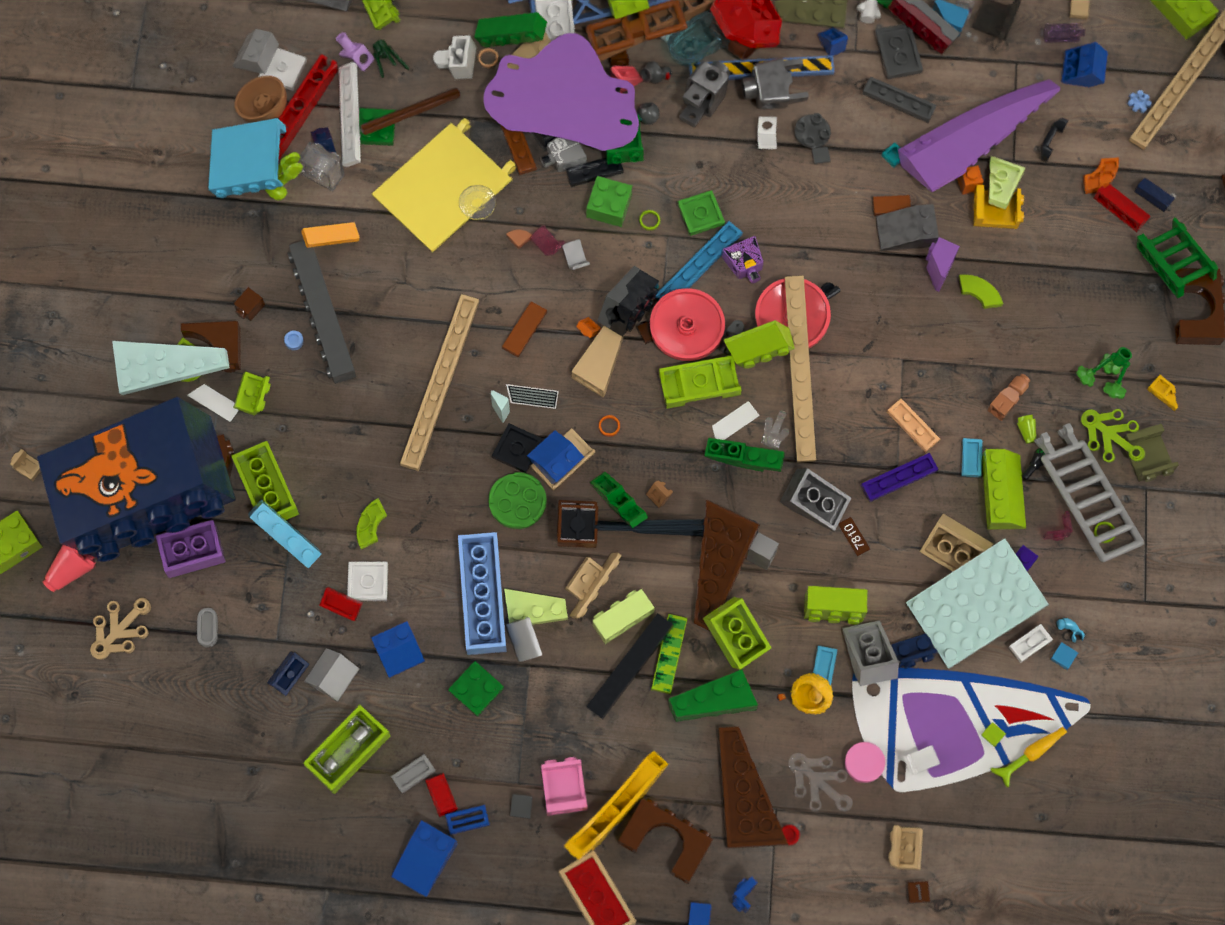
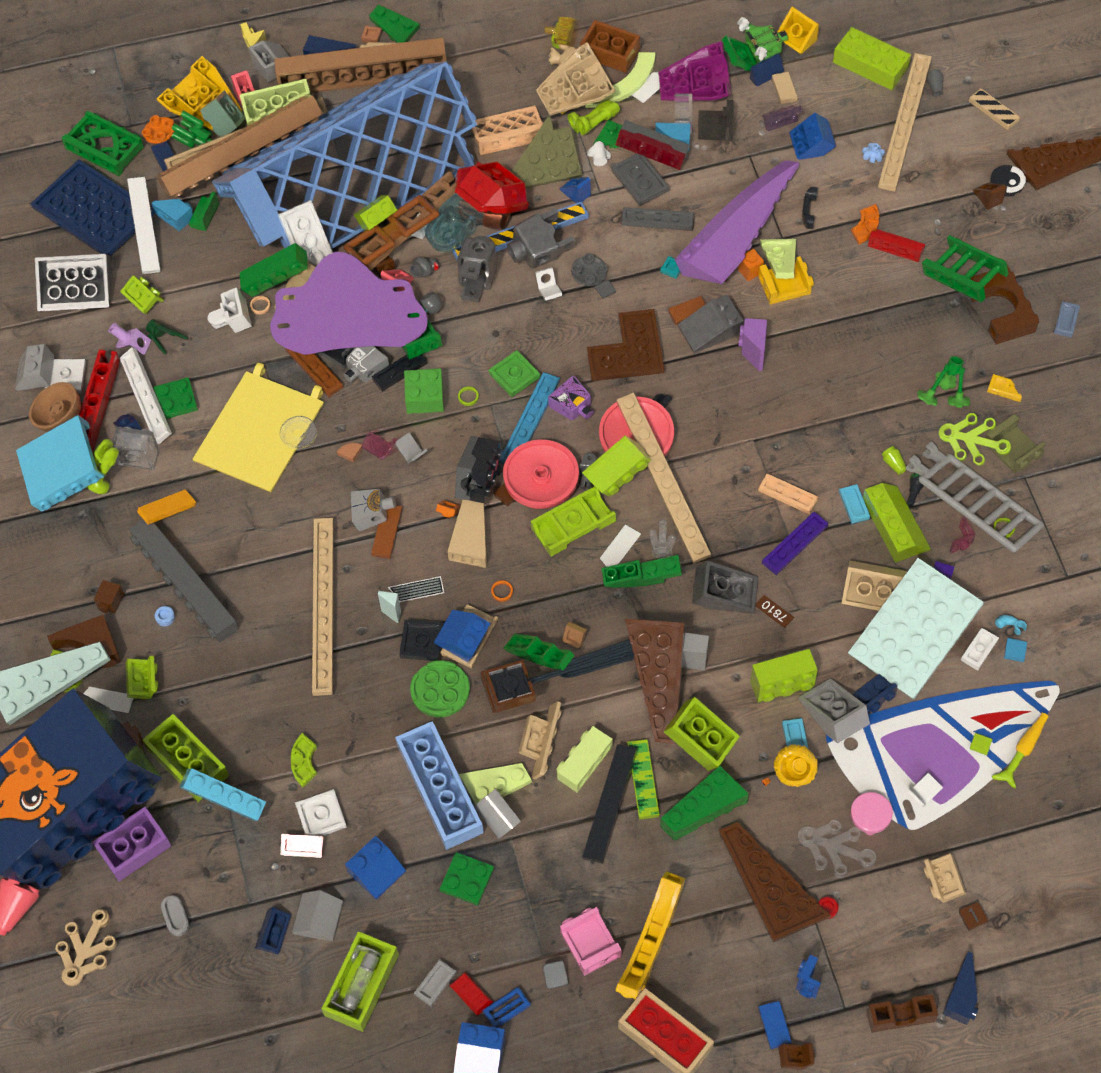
camera: 15 degrees left, 10 degrees down
reddish brown axle [361,88,460,135] -> none
reddish brown arch [618,798,713,884] -> none
lime tile [958,275,1003,309] -> none
nougat piece [987,374,1030,421] -> none
dark blue slope [1134,178,1175,212] -> none
none -> light grey torso [351,489,396,532]
none -> reddish brown plate [587,309,664,381]

